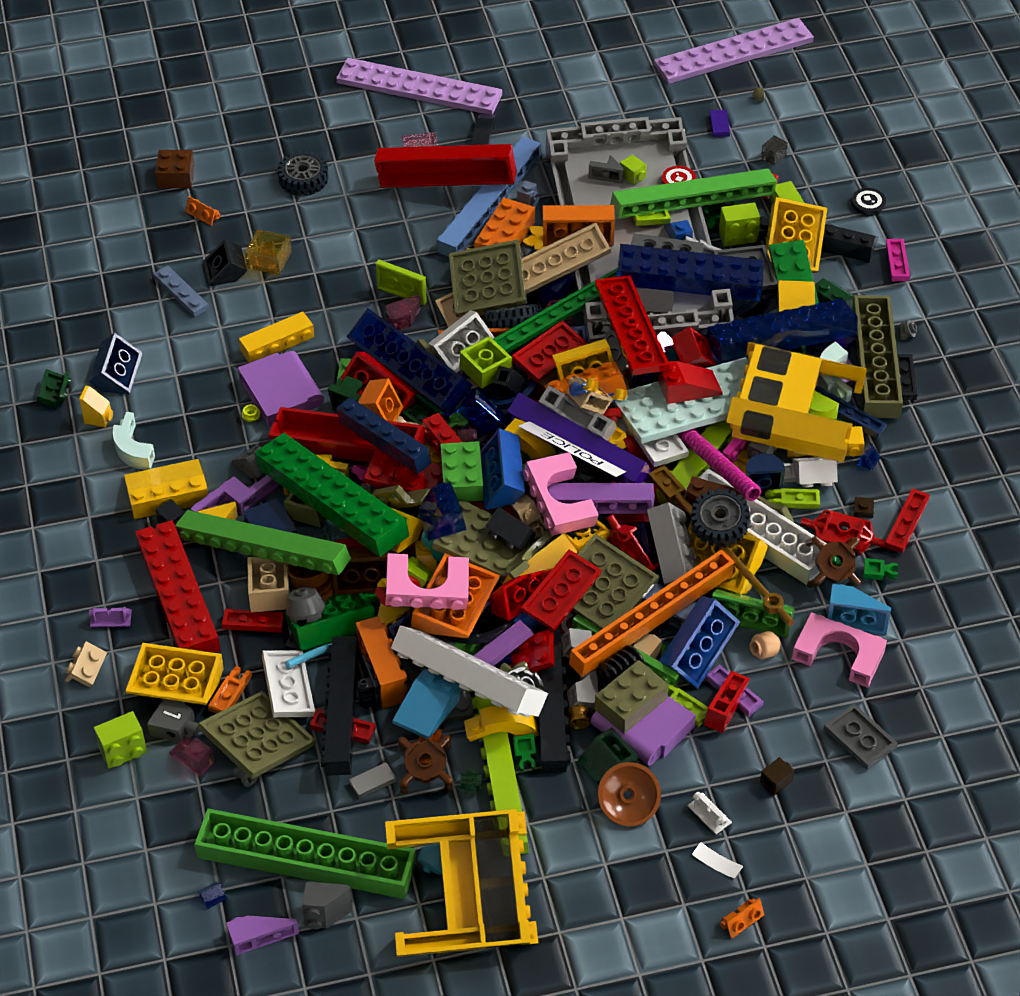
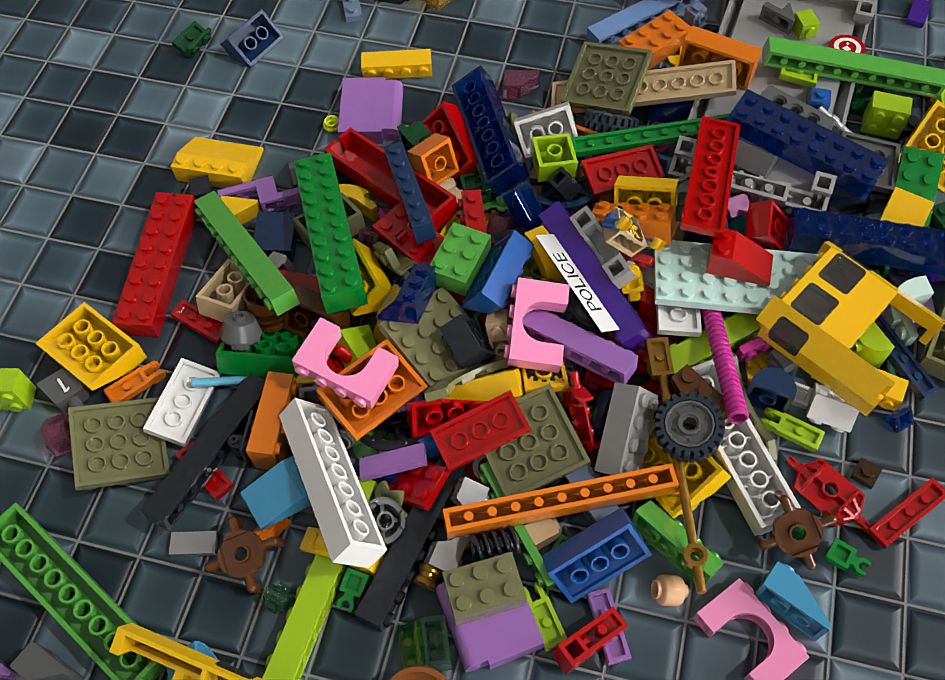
camera: 30 degrees right, 10 degrees up
tan bracket [65,641,107,688] -> none
yellow slope [79,386,113,428] -> none
medium lavender hinge [89,607,132,627] -> none
light aqua arch [113,412,155,470] -> none
lime tile [376,259,427,306] -> none

